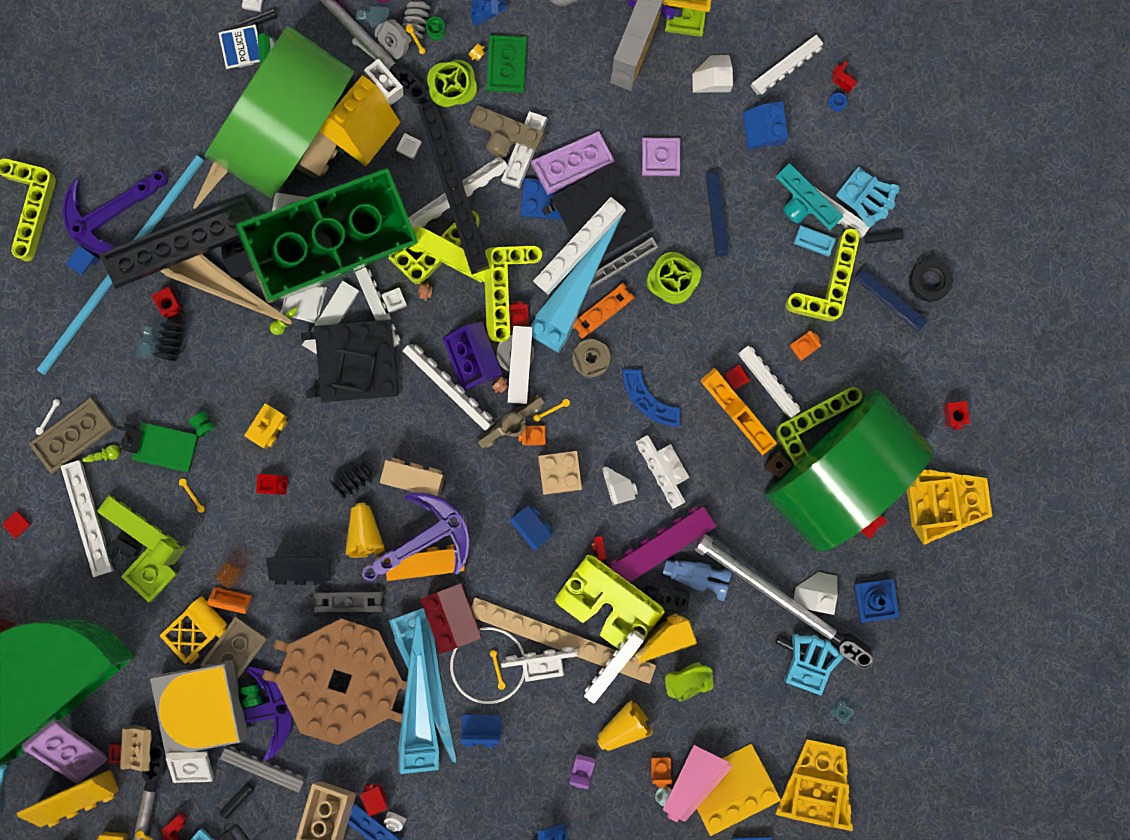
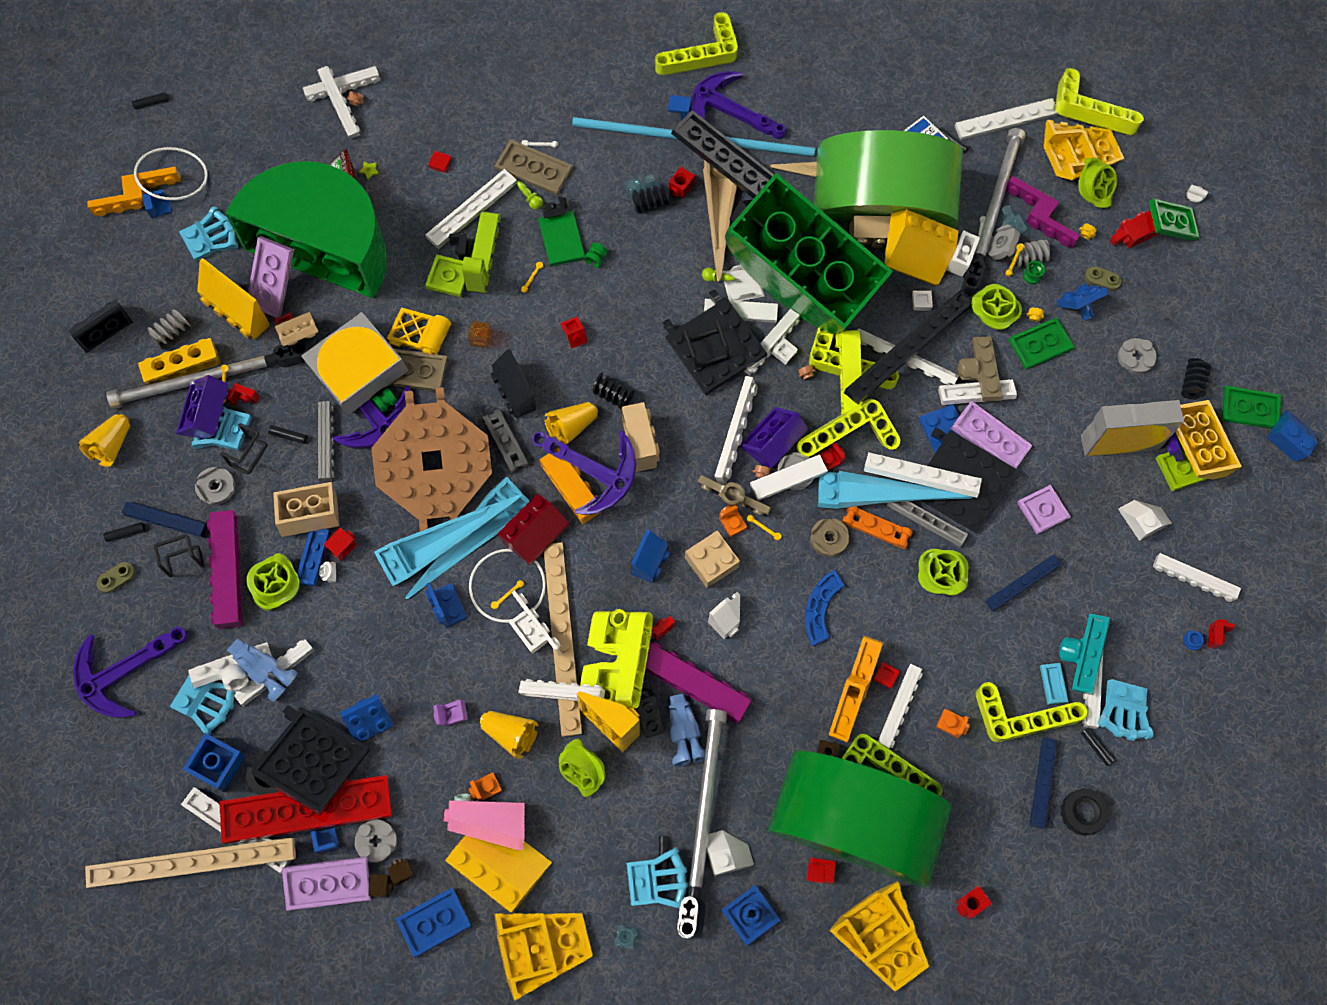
camera: 70 degrees right, 15 degrees down
white tile [166,752,213,783] -> none
orange tile [208,587,252,614] -> none
yellow brick [244,403,288,449] -> none
white bracket [636,435,689,508] -> none
blue slope [743,102,788,149] -> none

